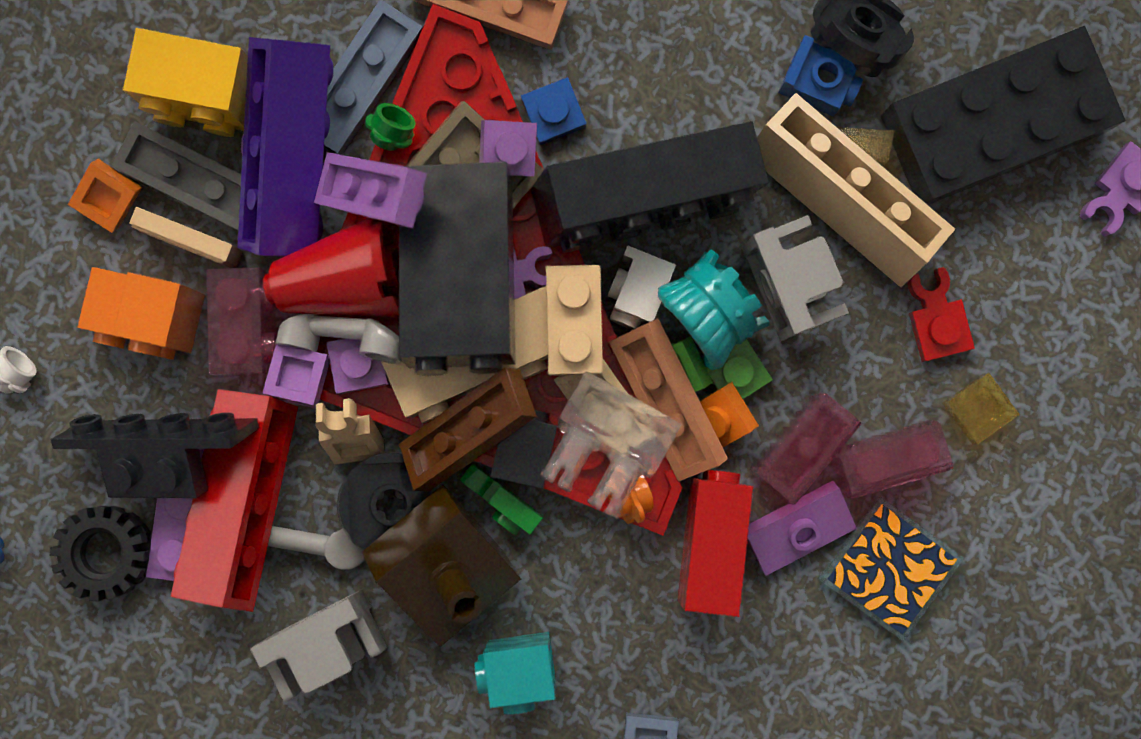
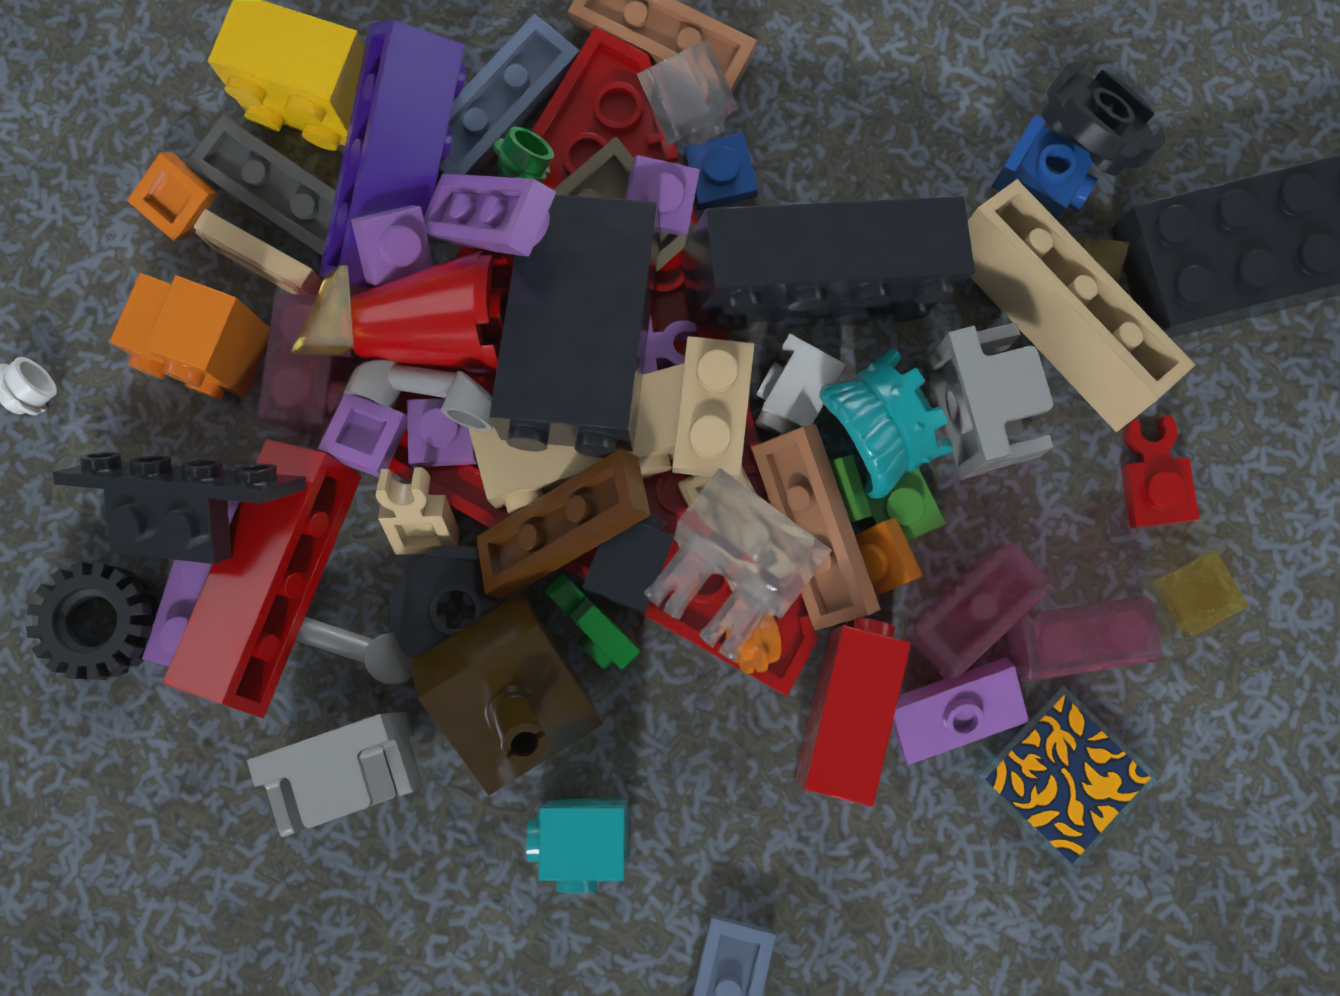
camera: 10 degrees right, 5 degrees down
none -> clear yellow piece [291,265,353,355]
none -> medium lavender plate [351,205,434,286]
none -> clear brick [636,39,738,146]

